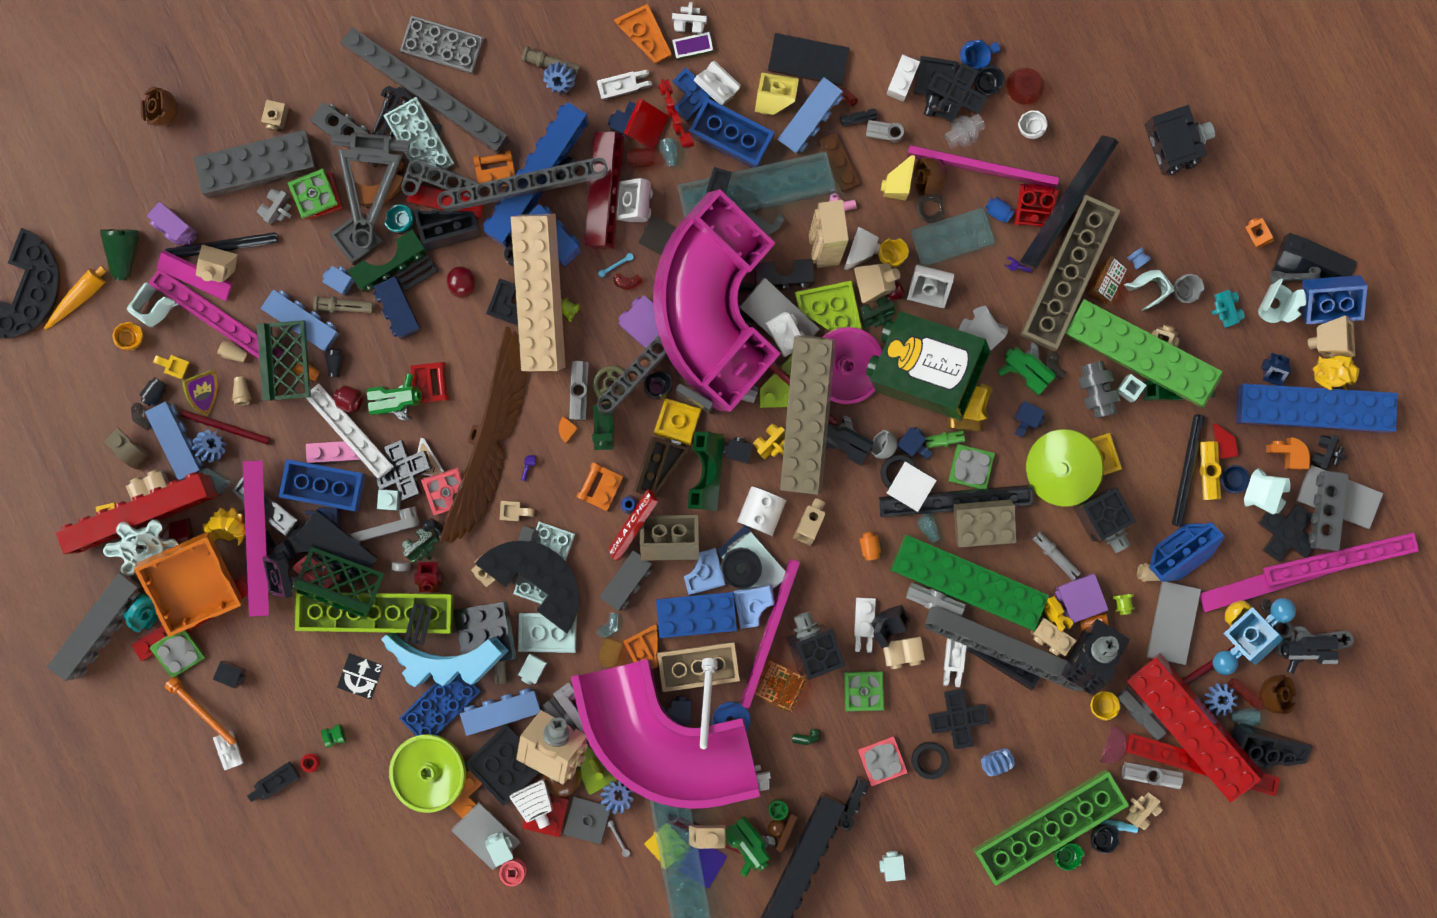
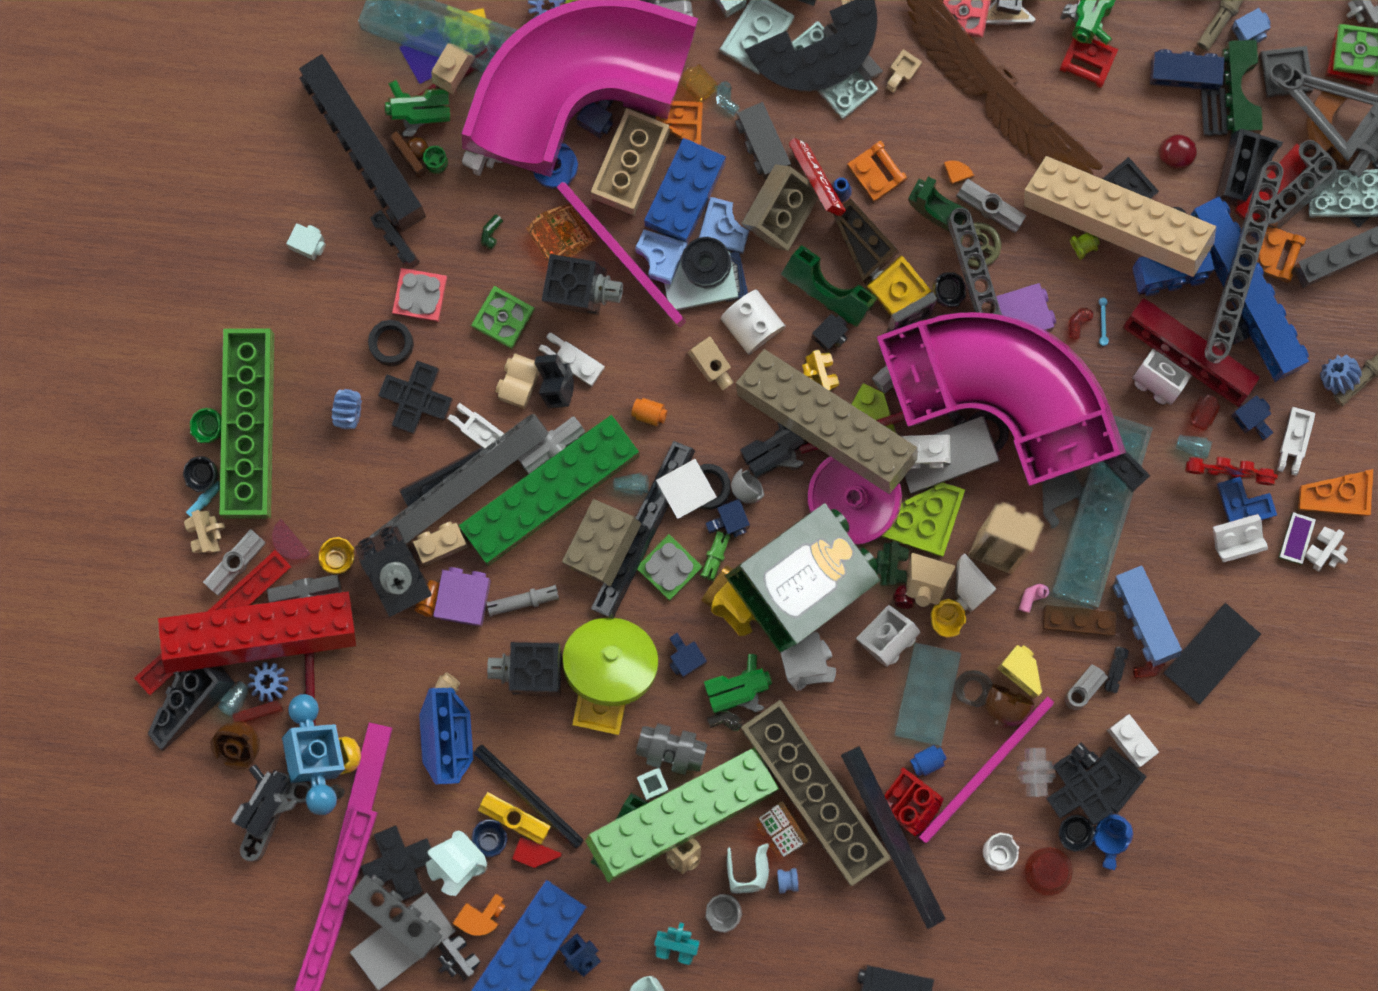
camera: 120 degrees right, 5 degrees down
teal hair [384,204,414,233] -> none
dark purple hand [521,455,536,481] -> none
red tile [624,99,669,150] -> none
clear smoke piece [638,216,676,255] -> none
blue brick [689,97,774,170] -> none
white piece [700,658,718,749] -> none
light yellow slope [755,73,799,115] -> none
black arch [755,259,814,290] -> none
dark purple hand [1004,257,1032,273] -> none
yellow plate [1043,596,1073,632] -> none
lime brick [1113,594,1135,615] -> none
light grey tile [1146,582,1201,665] -> none

